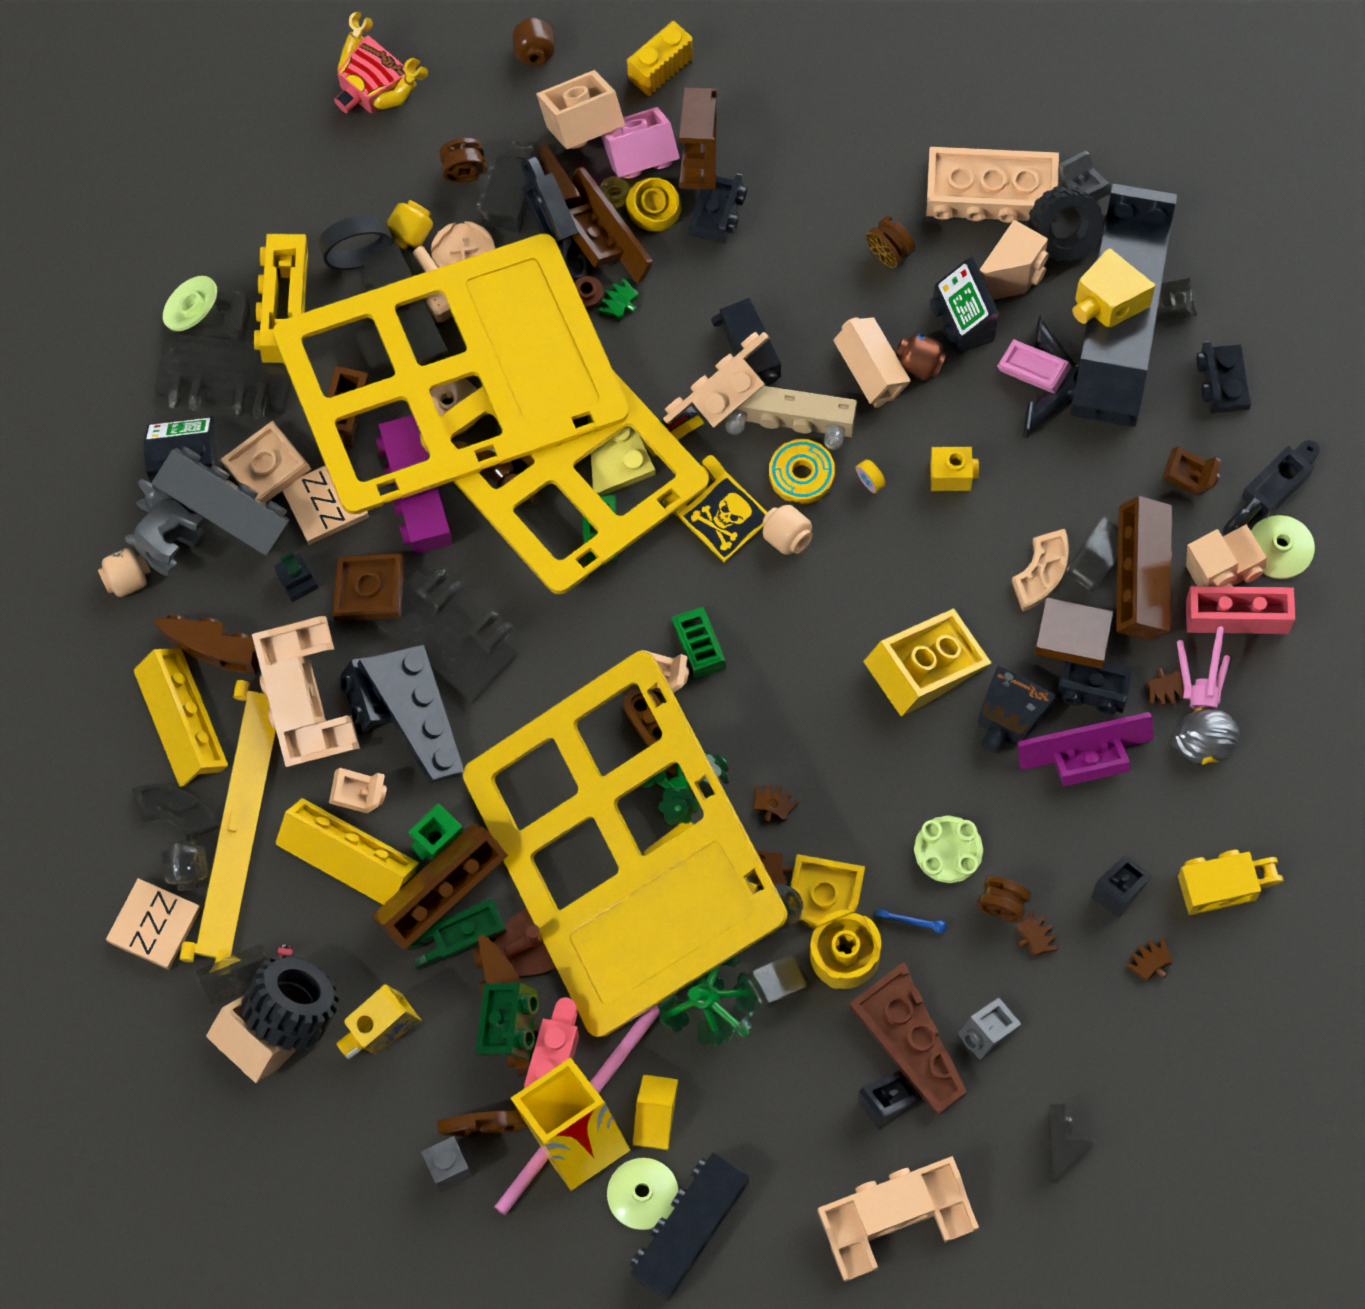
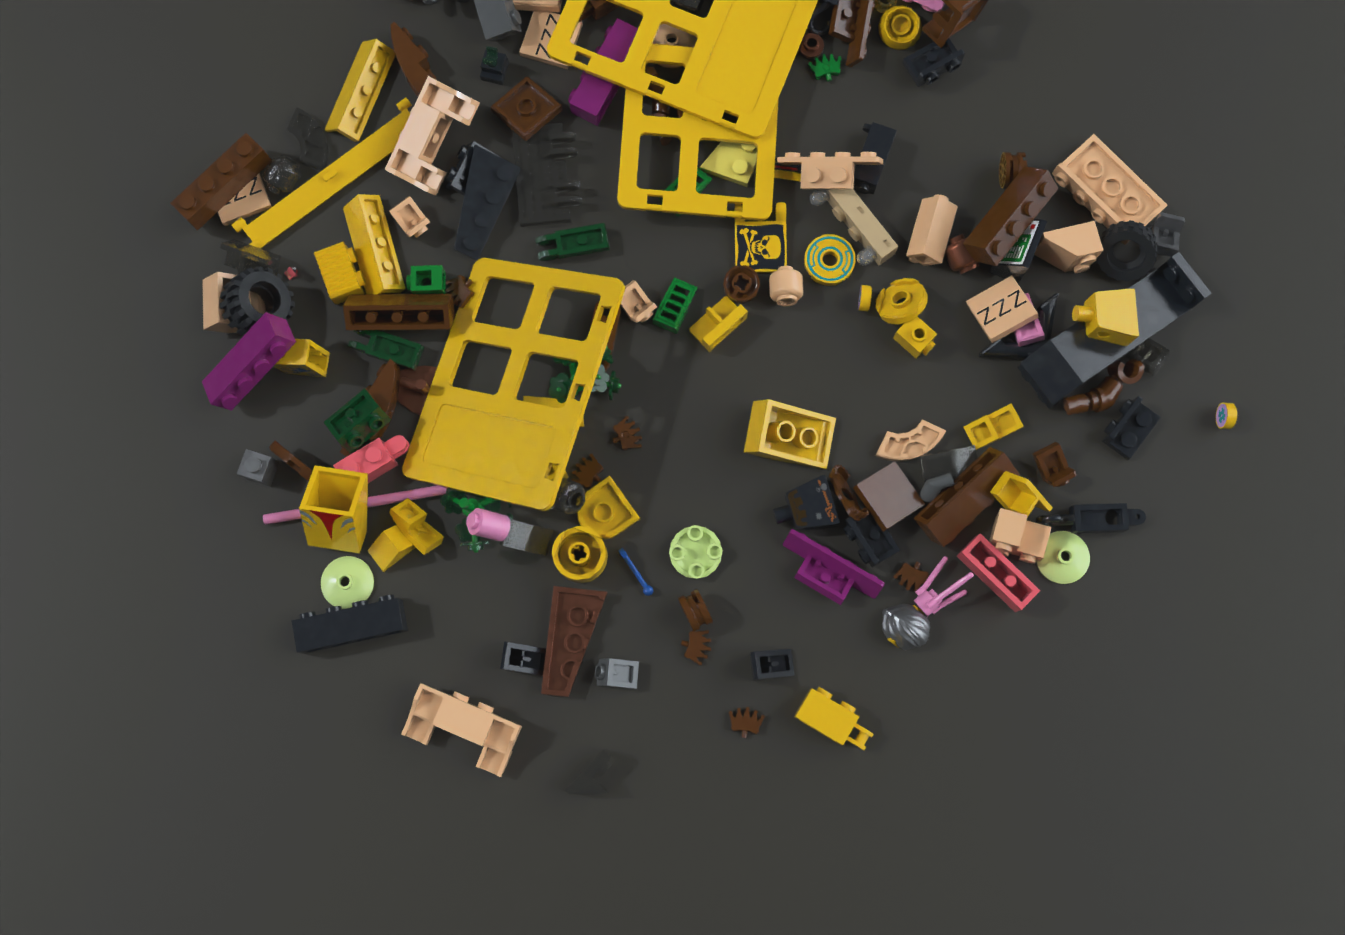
camera: 45 degrees right, 10 degrees up
none -> reddish brown brick [170,133,272,231]
none -> magenta brick [202,312,296,411]
none -> yellow brick [314,242,366,305]
none -> yellow slope [389,498,444,555]
none -> reddish brown piece [446,275,474,308]
none -> bright pink brick [466,508,510,542]
none -> dark green hinge [535,223,610,261]
none -> yellow panel [689,296,748,352]
none -> reddish brown wheel [723,265,760,303]
none -> reddish brown piece [829,464,869,521]
none -> yellow tile [876,278,928,324]
none -> dark grey arm [920,473,954,503]
none -> reddish brown brick [963,166,1058,266]
none -> yellow slope [964,403,1024,450]
none -> light nougat tile [966,275,1039,343]
none -> yellow panel [990,471,1053,518]
none -> reddish brown piece [1063,359,1144,415]
none -> tile [1216,402,1237,429]

